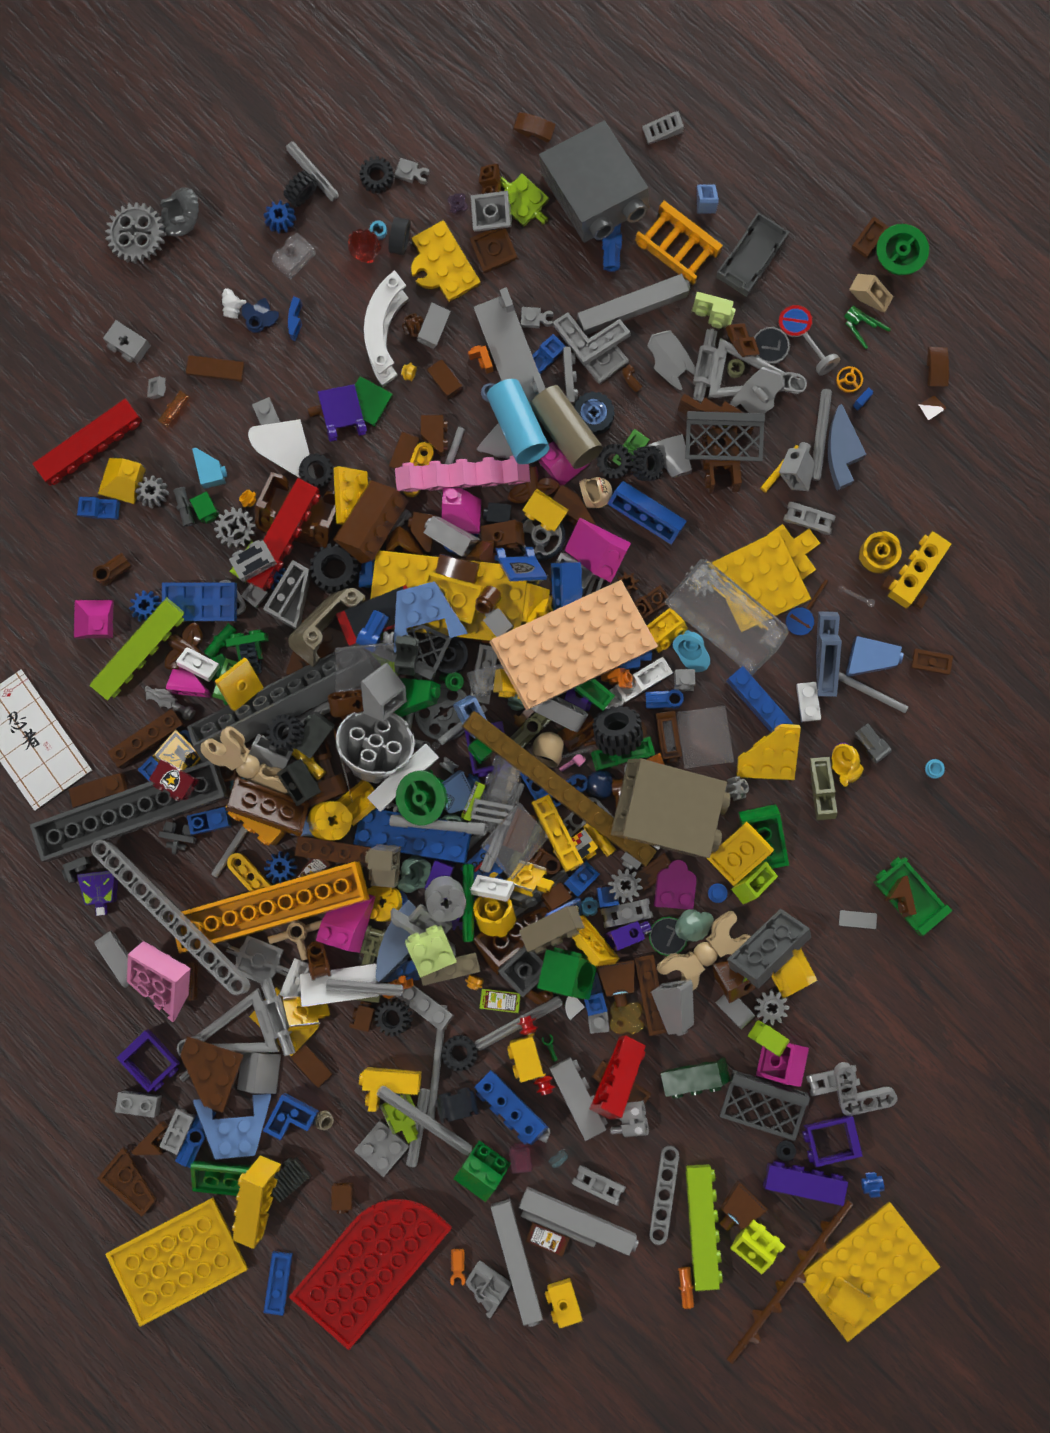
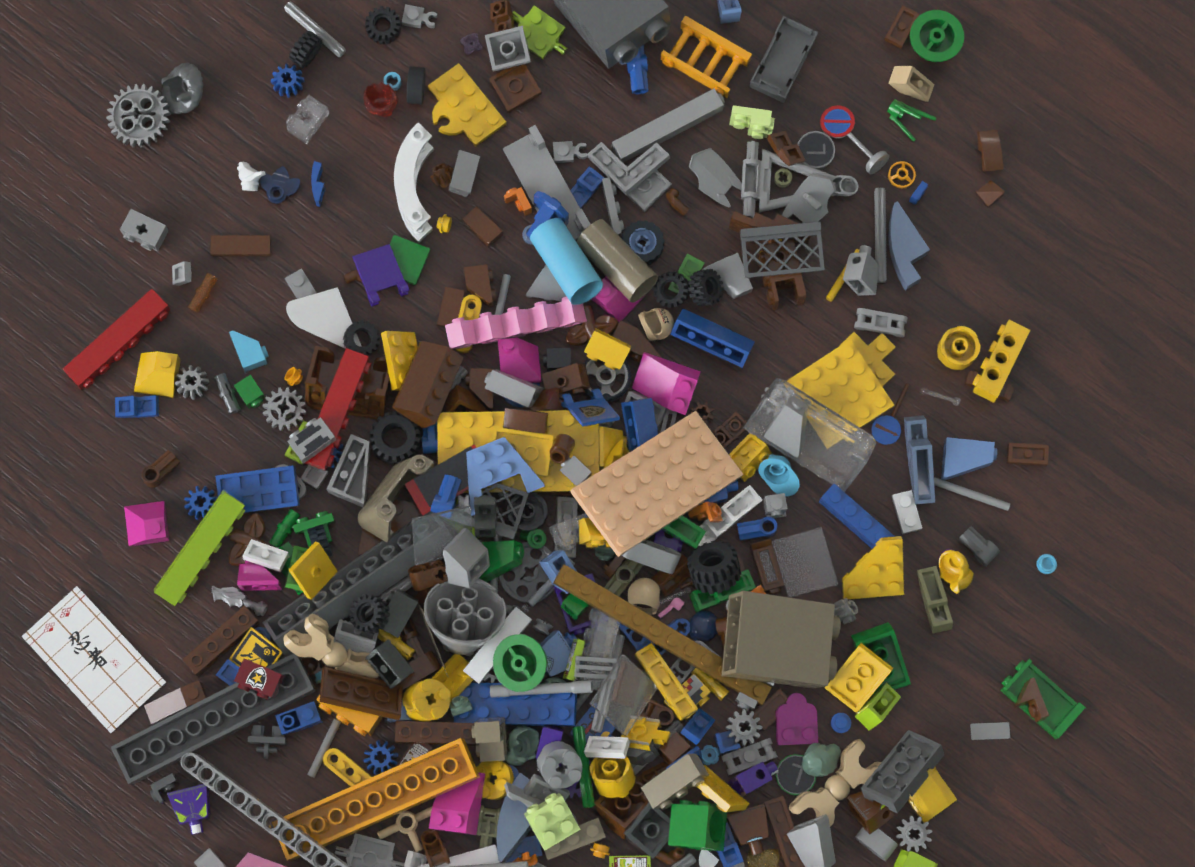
camera: 15 degrees left, 5 degrees down
none -> sand green plate [449,696,473,717]
none -> blue piece [526,191,569,238]
none -> light grey slope [763,395,808,458]

